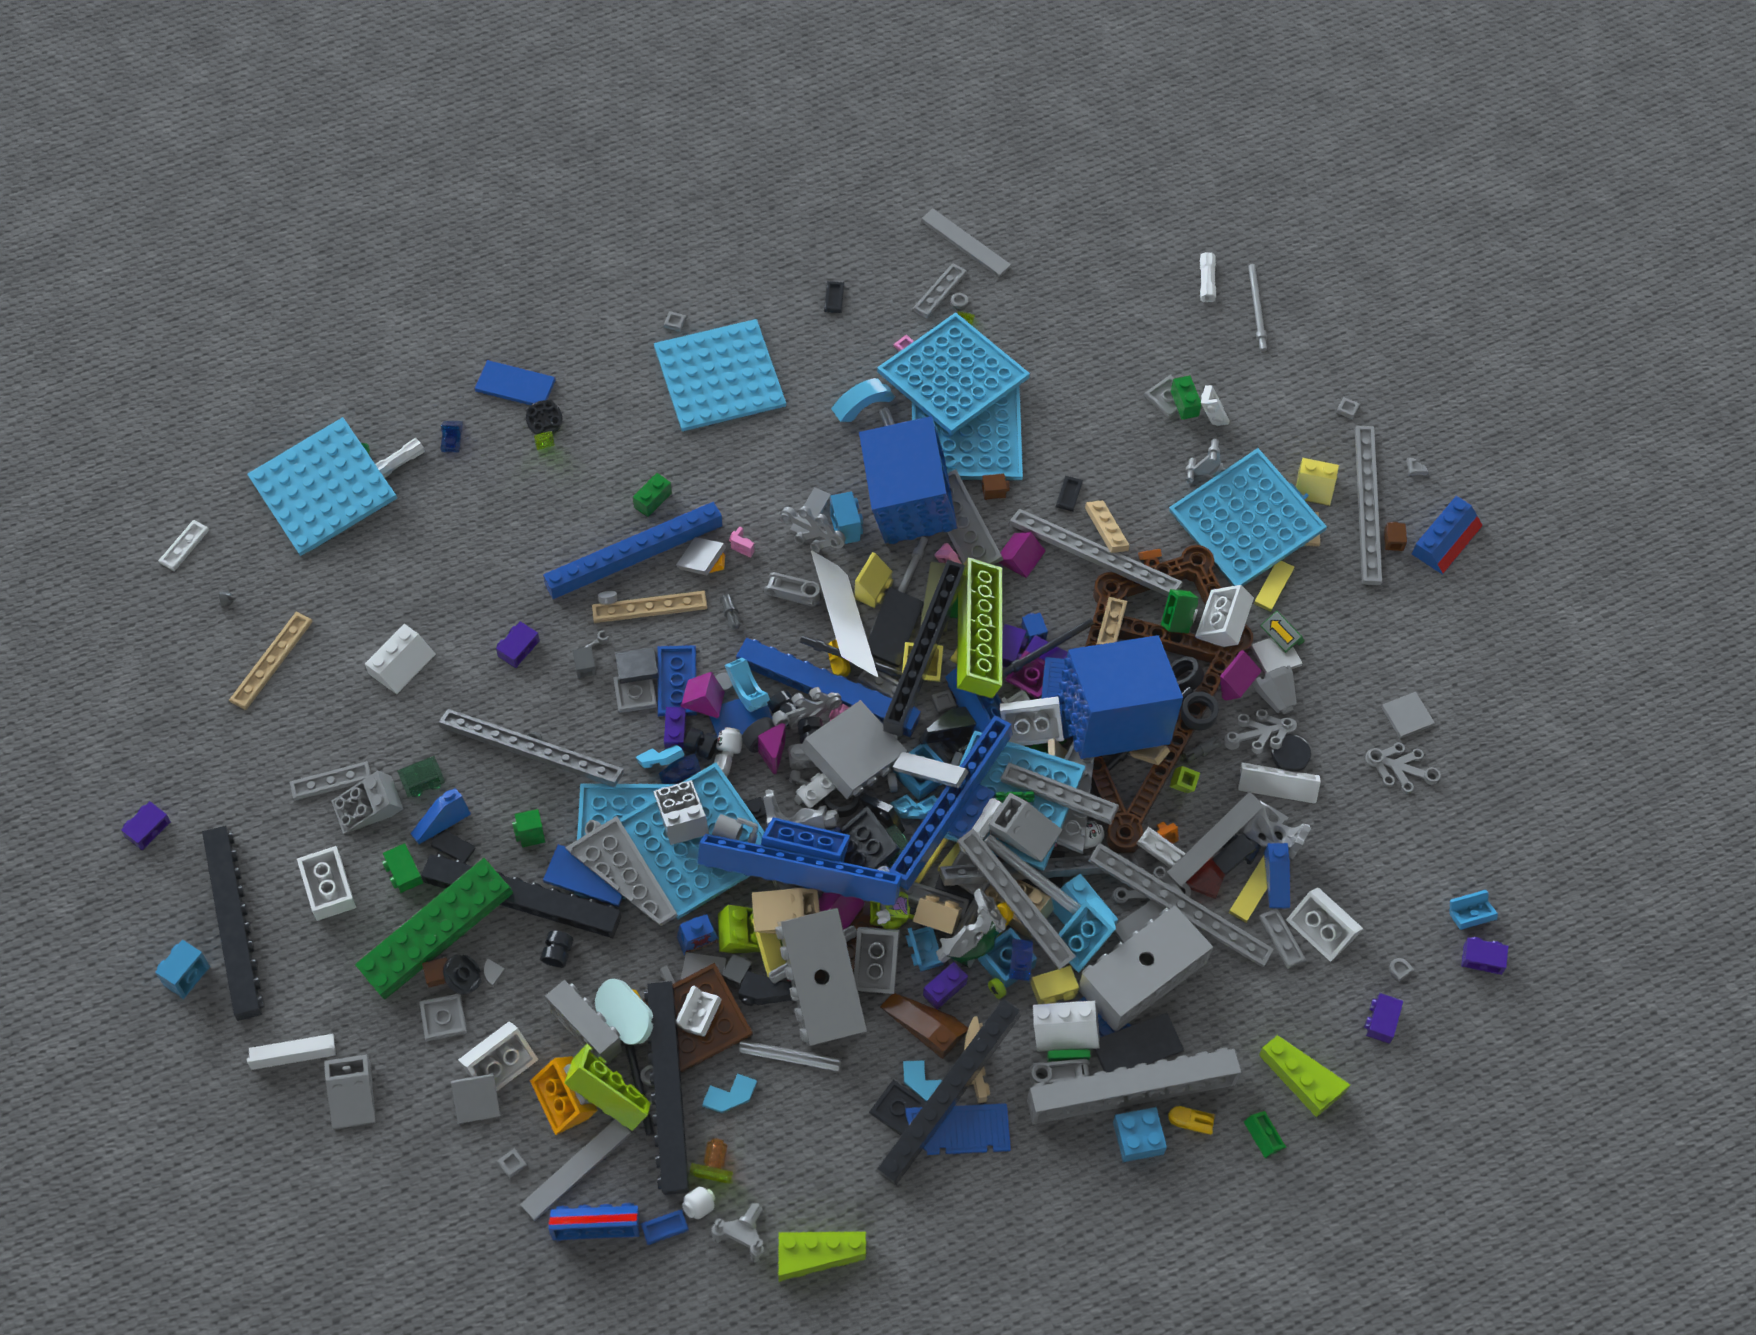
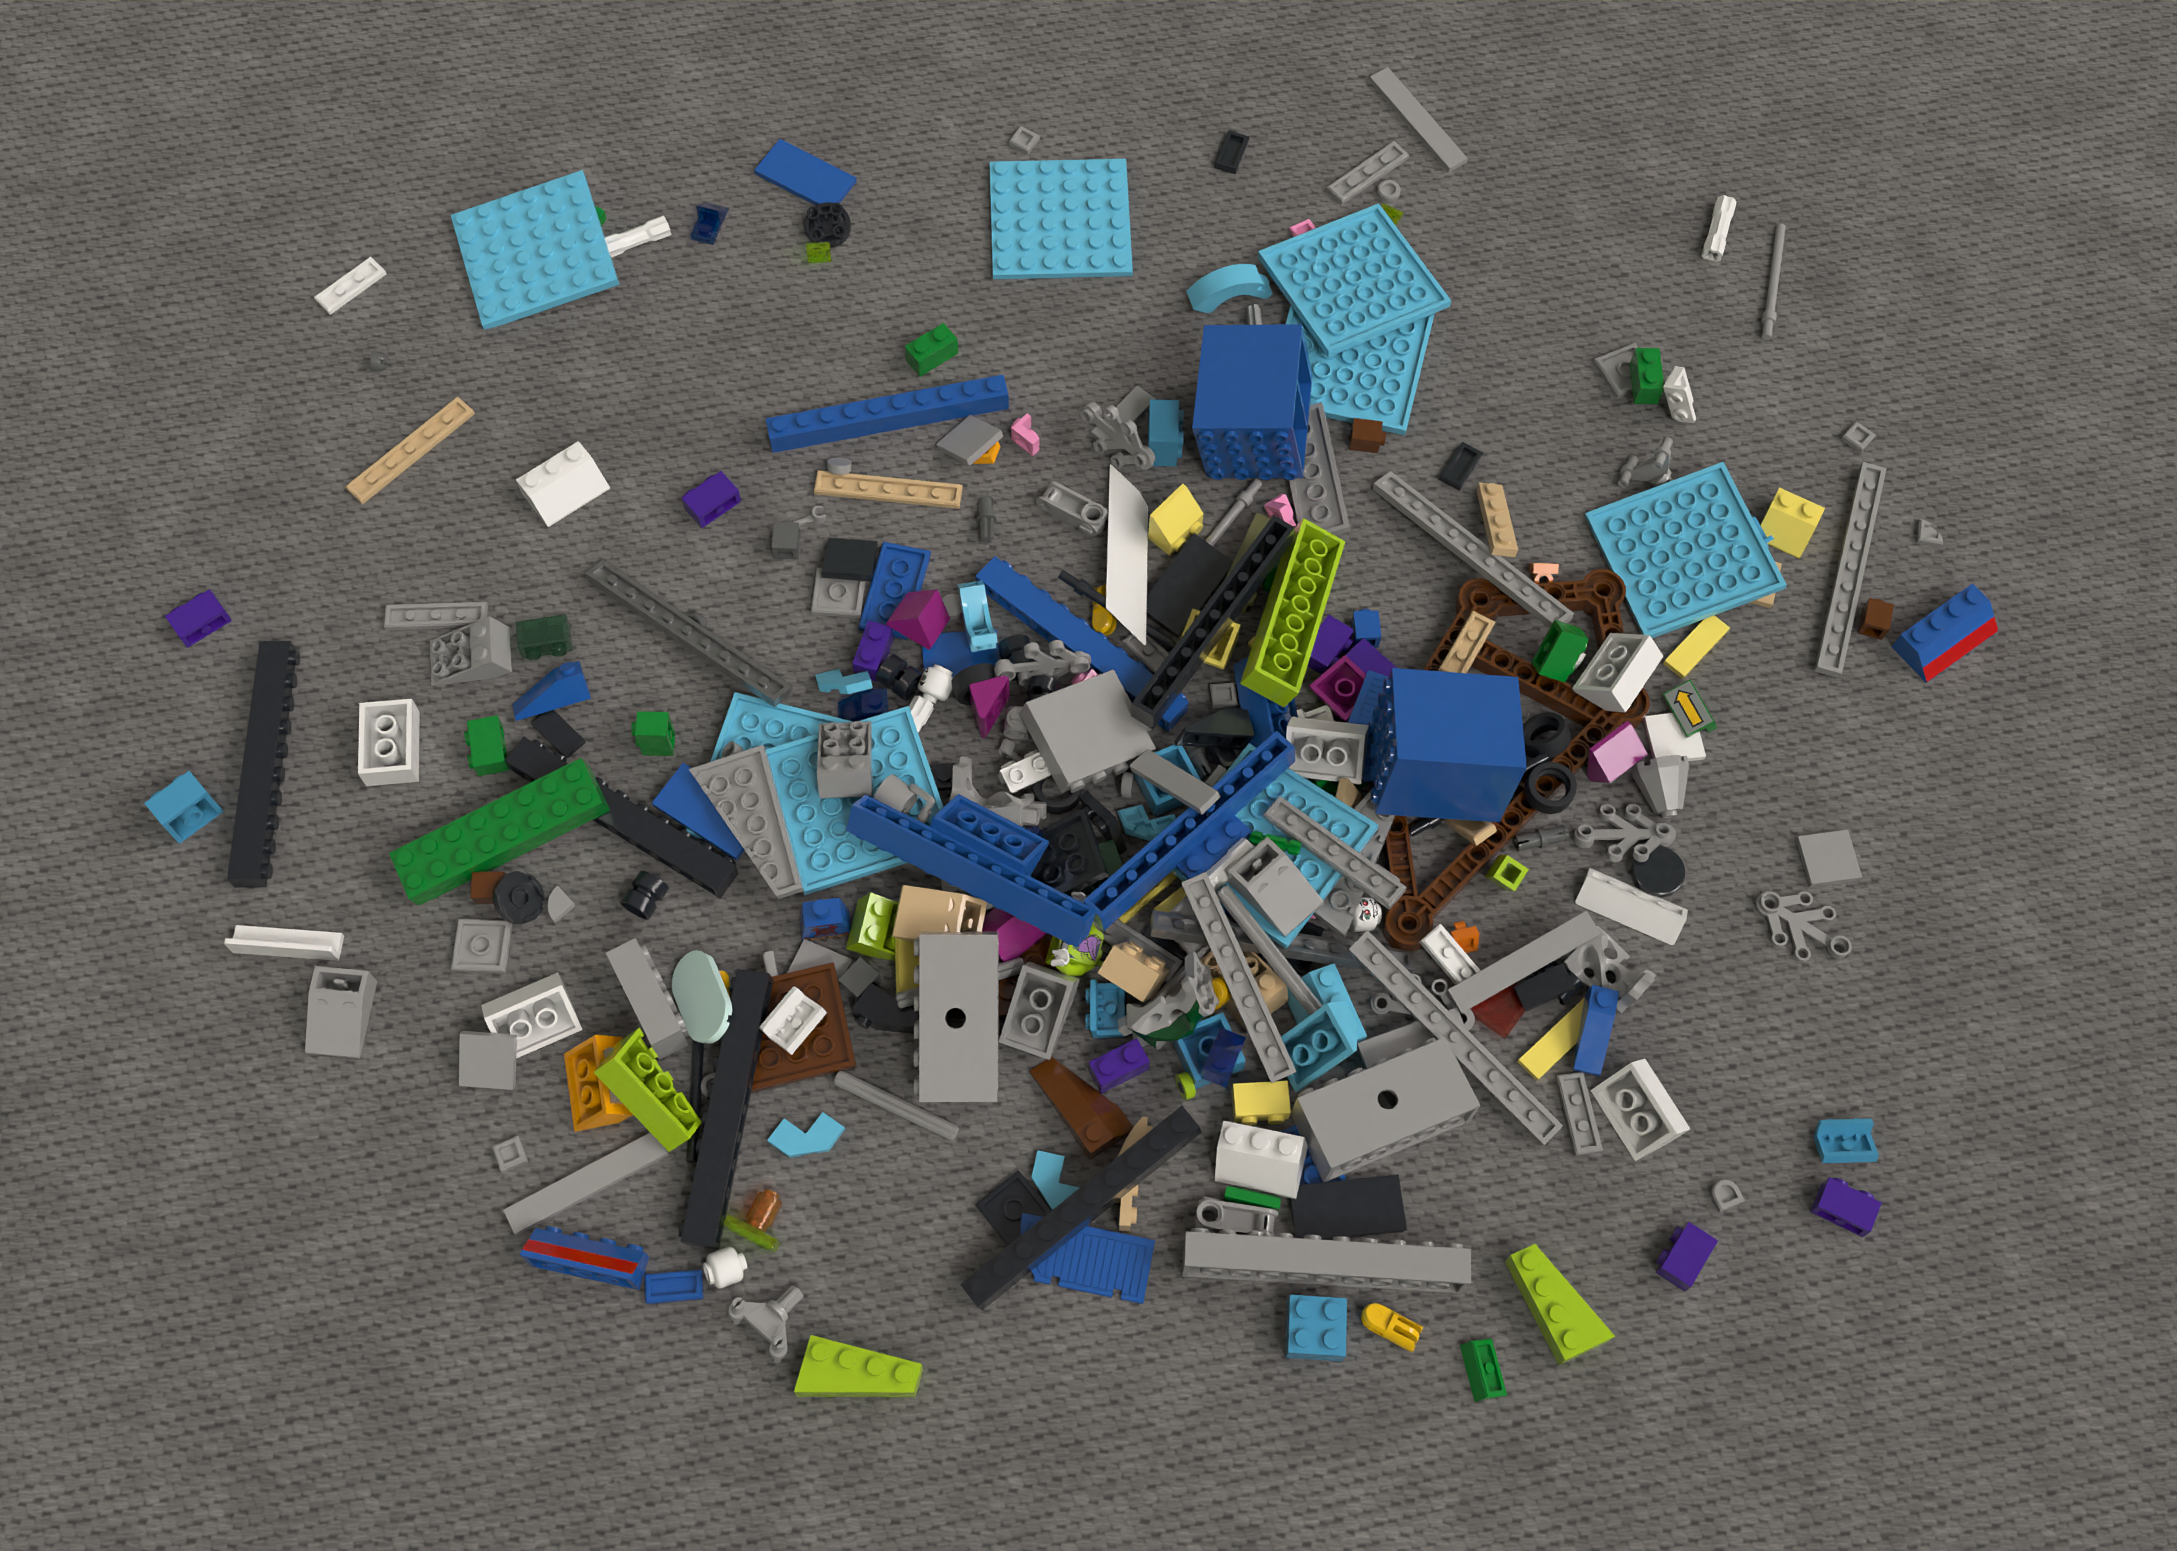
camera: 15 degrees right, 5 degrees up
magenta slope [998,532,1046,578] -> none
black bar [1002,618,1094,679] -> none

